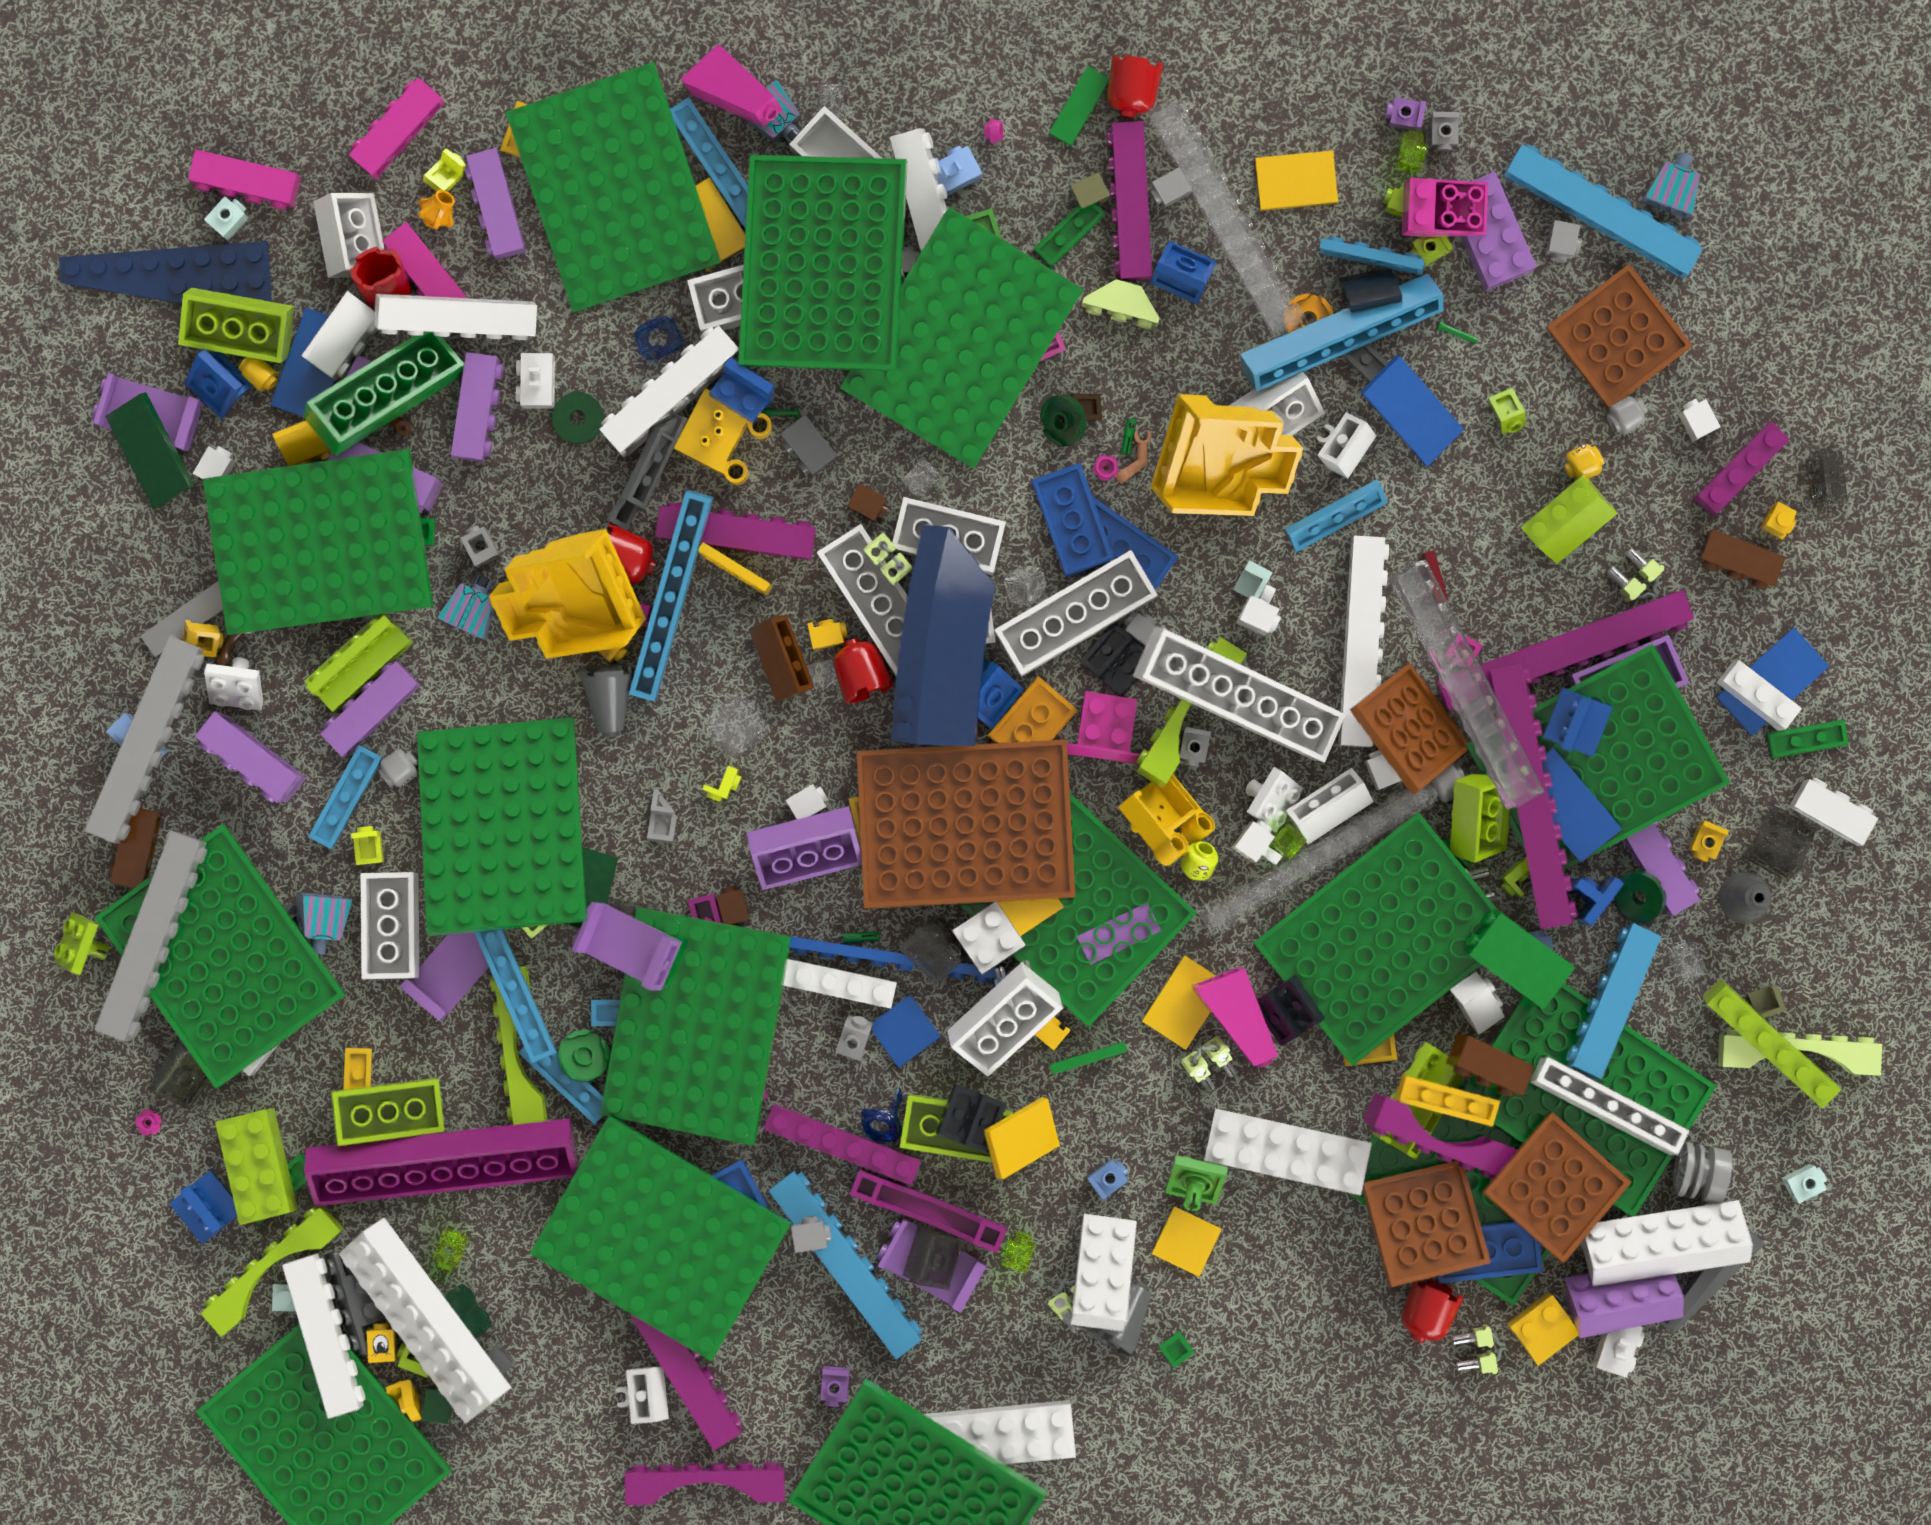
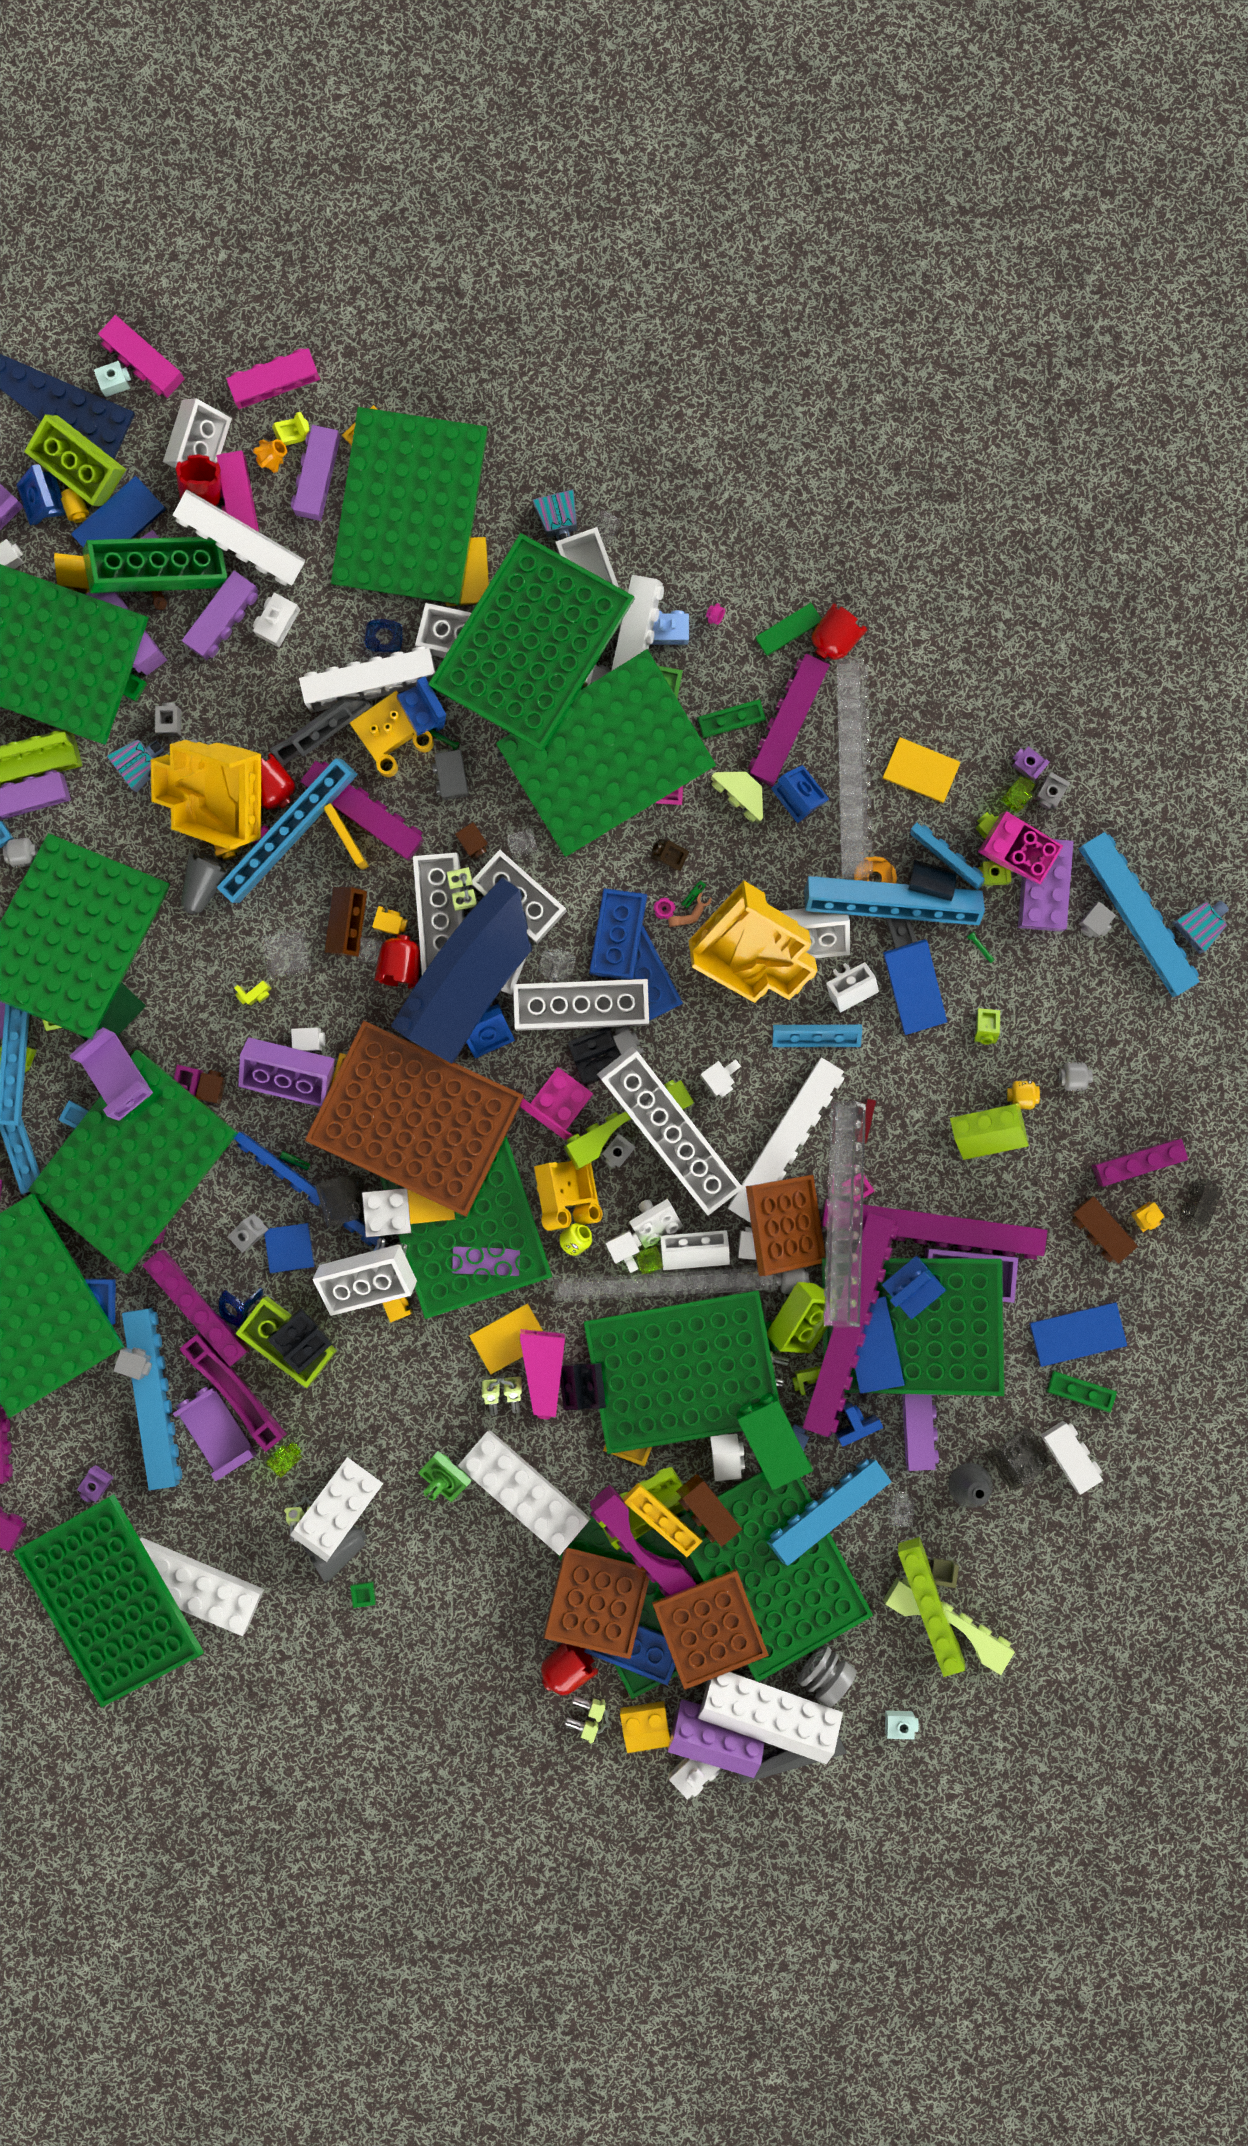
camera: 35 degrees right, 0 degrees up
white slope [302,291,378,381] -> none
dark green tile [552,392,604,444] -> none
green tile [557,1030,610,1083] -> none
light grey slope [647,789,677,844] -> none
dark azure plate [670,97,748,230] -> none
dark pink slope [680,44,783,127] -> none
white brick [783,959,897,1008] -> none
clear smoke bracket [902,1225,964,1290] -> none
yellow tile [984,1097,1060,1180] -> none
light orange tile [988,676,1078,743] -> none
dark green tile [1040,394,1086,447] -> none
green tile [1049,1041,1127,1075] -> none
olive panel [1070,172,1110,209] -> none
medium blue brick [1087,1159,1129,1200] -> none
light grey brick [1150,167,1192,209] -> none
yellow tile [1152,1206,1222,1276] -> none
light aqua panel [1234,560,1273,599] -> none
white brick [1529,1057,1689,1155] -> none
dark orange plate [1545,264,1693,410] -> none
piece [1608,548,1664,602] -> none
dark green tile [1614,870,1667,923] -> none
white brick [1678,399,1720,442] -> none
yellow brick [1688,820,1729,862] -> none
white brick [1716,660,1802,731] -> none

